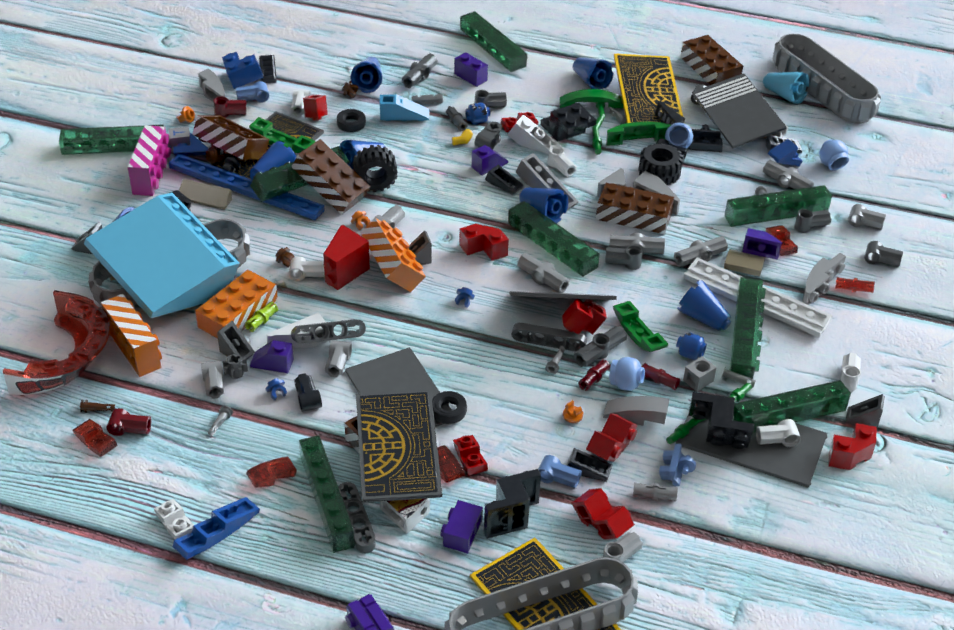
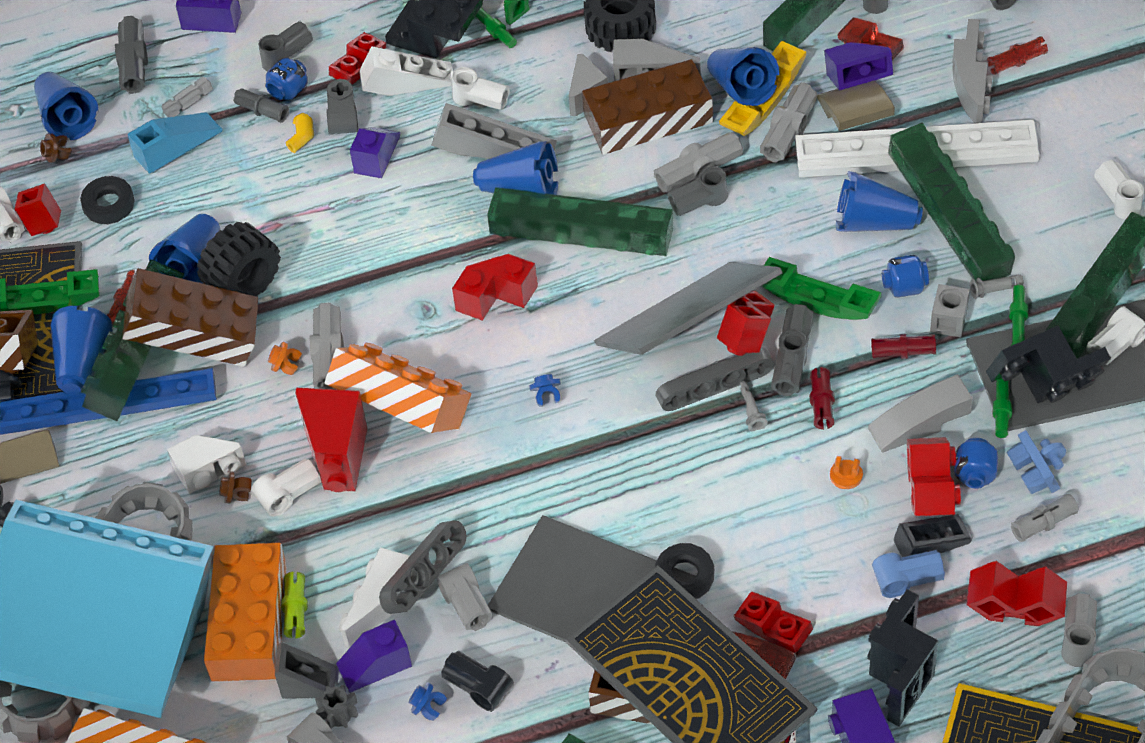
camera: 30 degrees left, 10 degrees up
dark grey slope [408,230,432,265] -> none
black slope [485,165,524,195] -> none
light grey piece [517,253,570,293] -> none
light blue piece [609,357,645,391] -> none
none -> white slope [167,435,246,494]
none -> blue cone [707,47,779,106]
none -> yellow slope [719,41,806,136]
none -> blue head [954,438,998,489]

